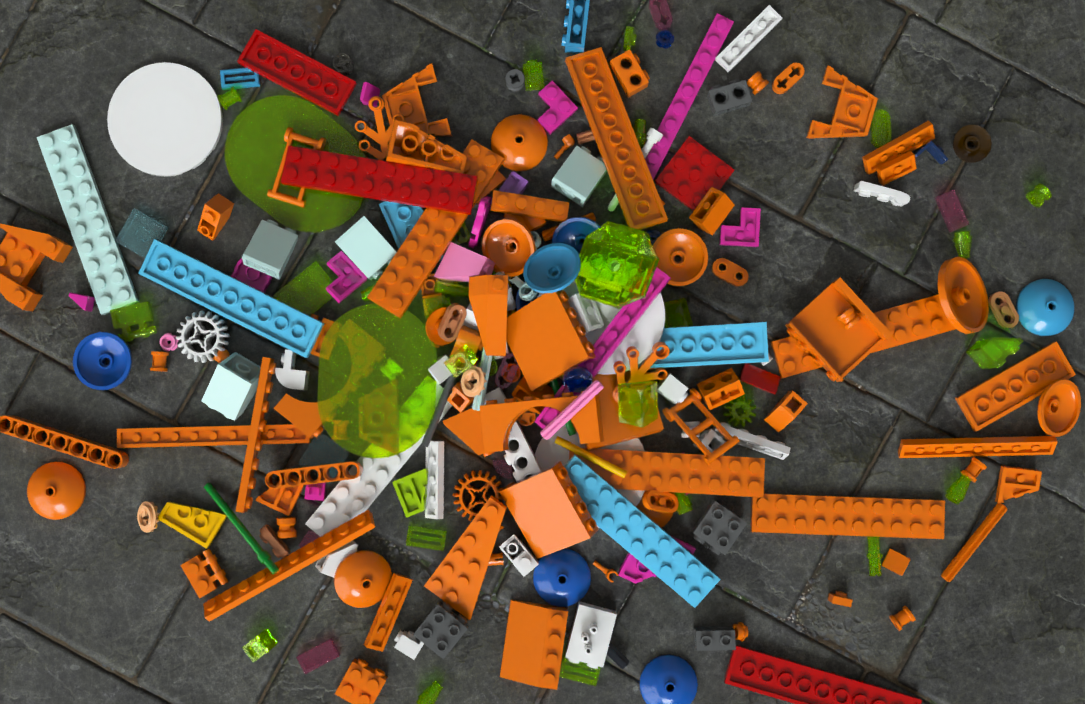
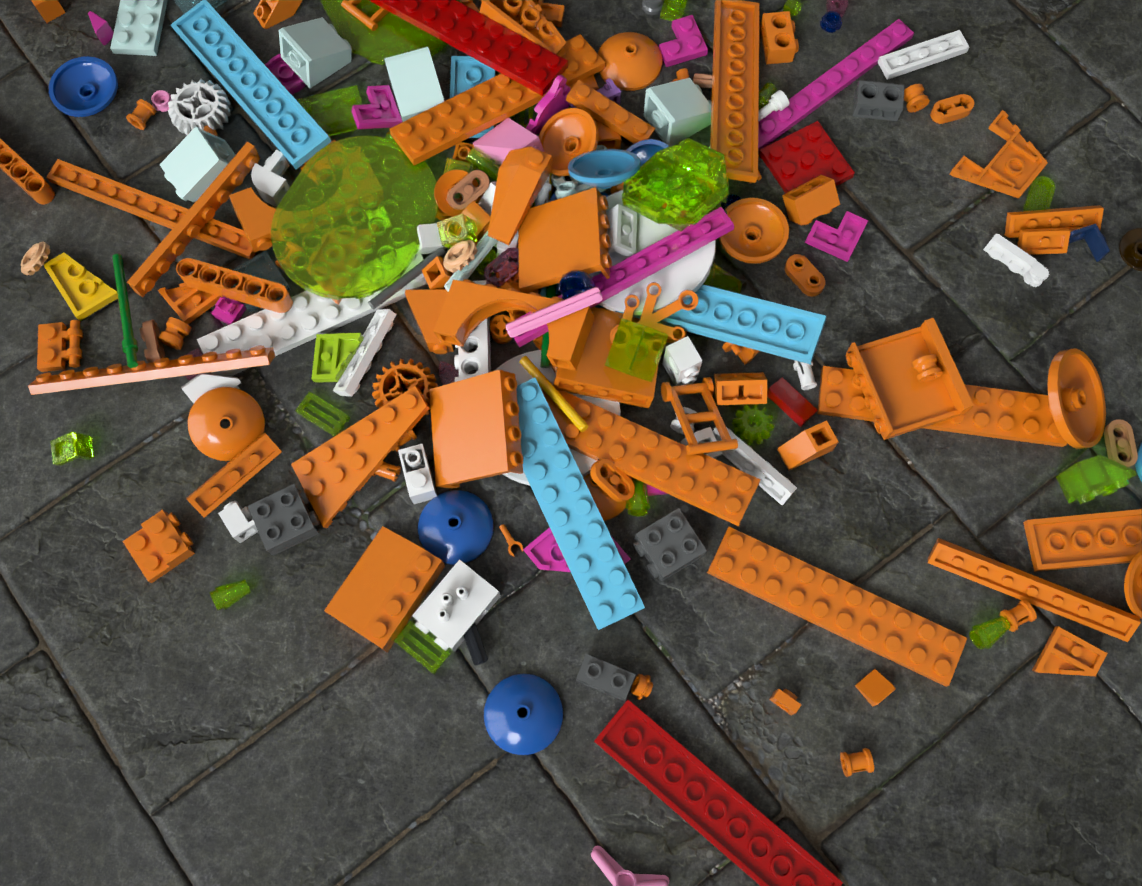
camera: 25 degrees right, 15 degrees down
clear neon green plate [110,301,157,342] -> none
clear pink tile [296,638,340,674] -> none
clear neon green pin [866,536,882,576] -> none
clear pink plate [935,190,969,232] -> none
orange axle [941,503,1007,582] -> none
clear neon green cone [952,231,972,259] -> none

